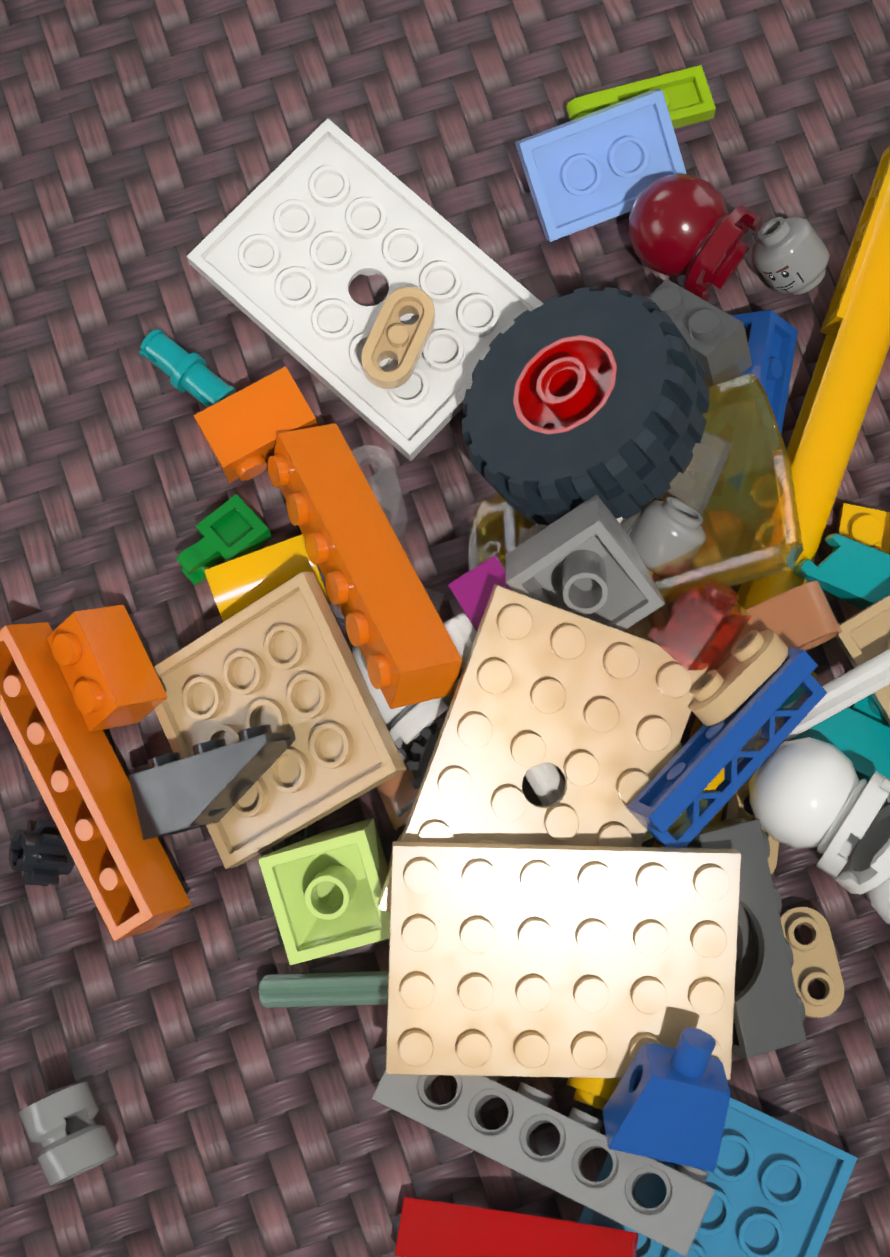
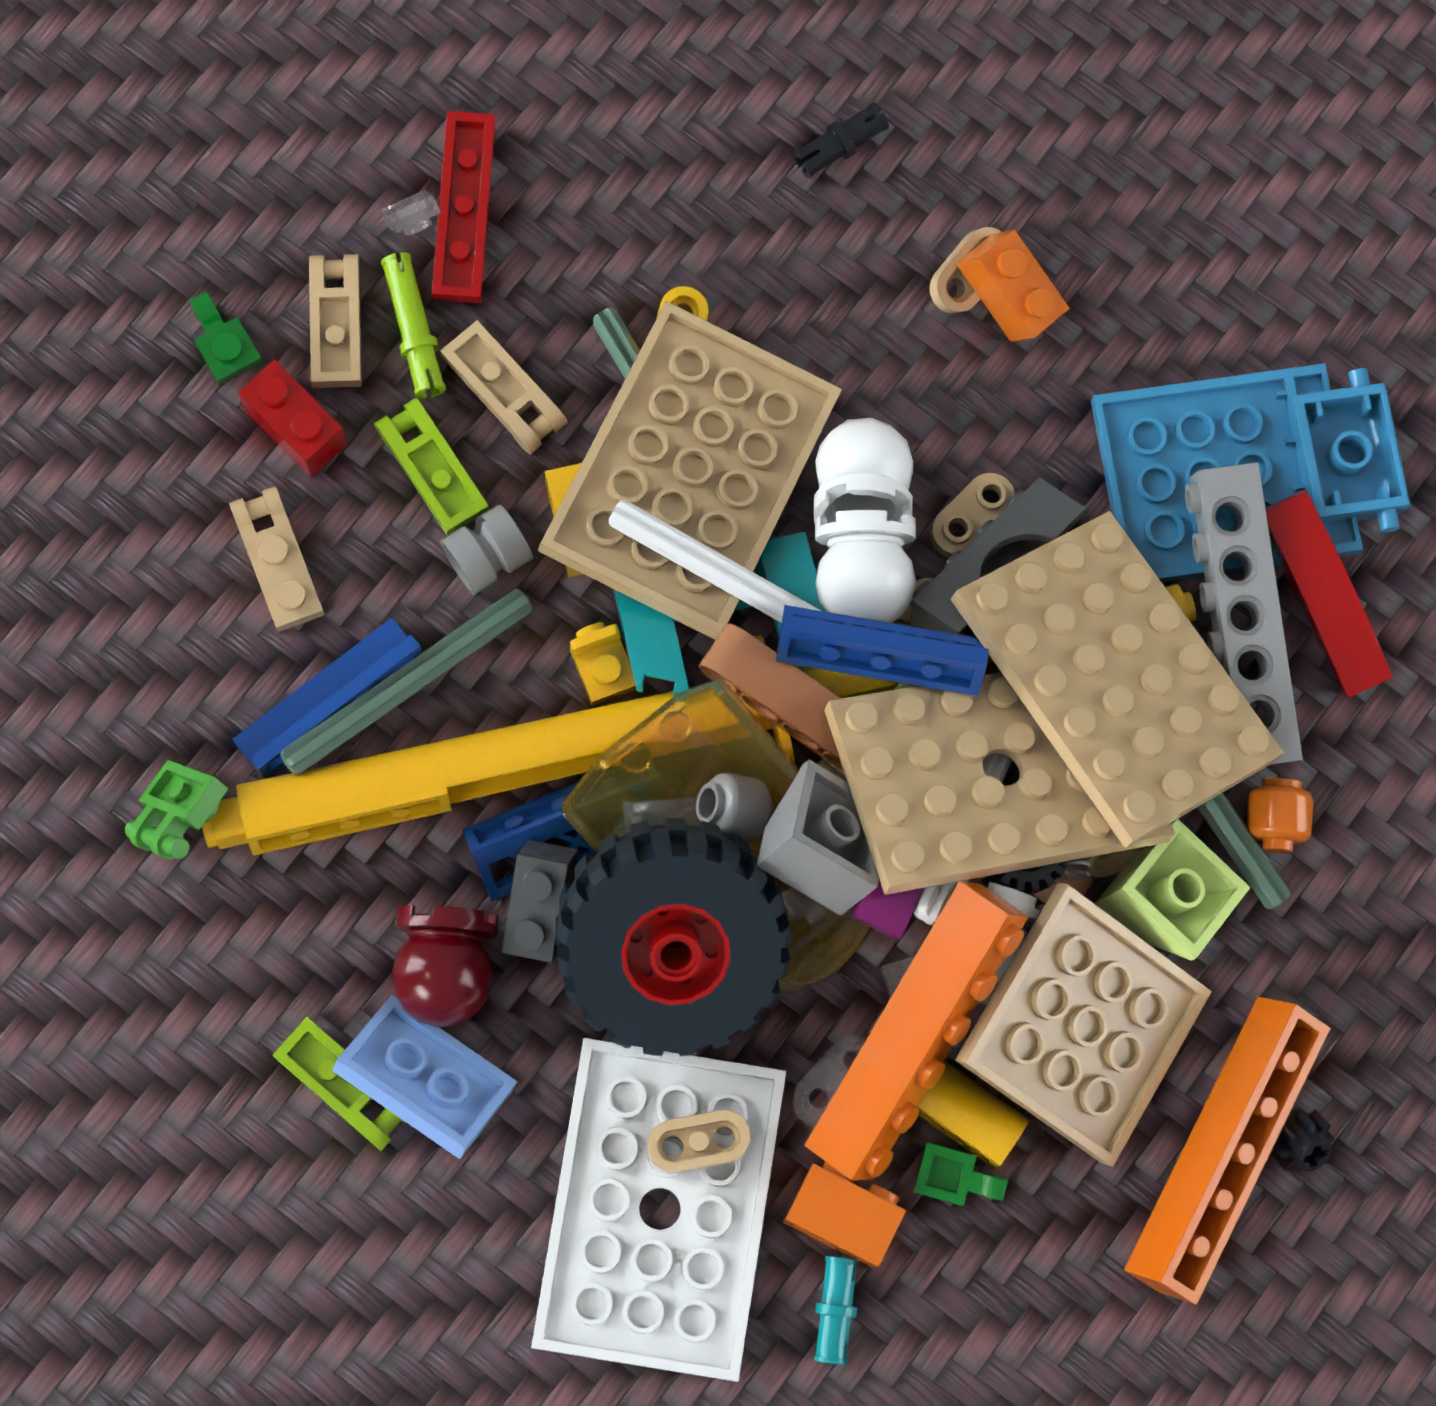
camera: 135 degrees left, 0 degrees up
orange brick [46,605,168,732] -> none
slope [129,724,296,840] -> none
blue torso [602,1028,730,1172] -> none
clear red brick [648,579,752,671] -> none
tan plate [689,630,789,726] -> none
light grey head [752,217,830,295] -> none
none -> orange head [1246,778,1314,853]

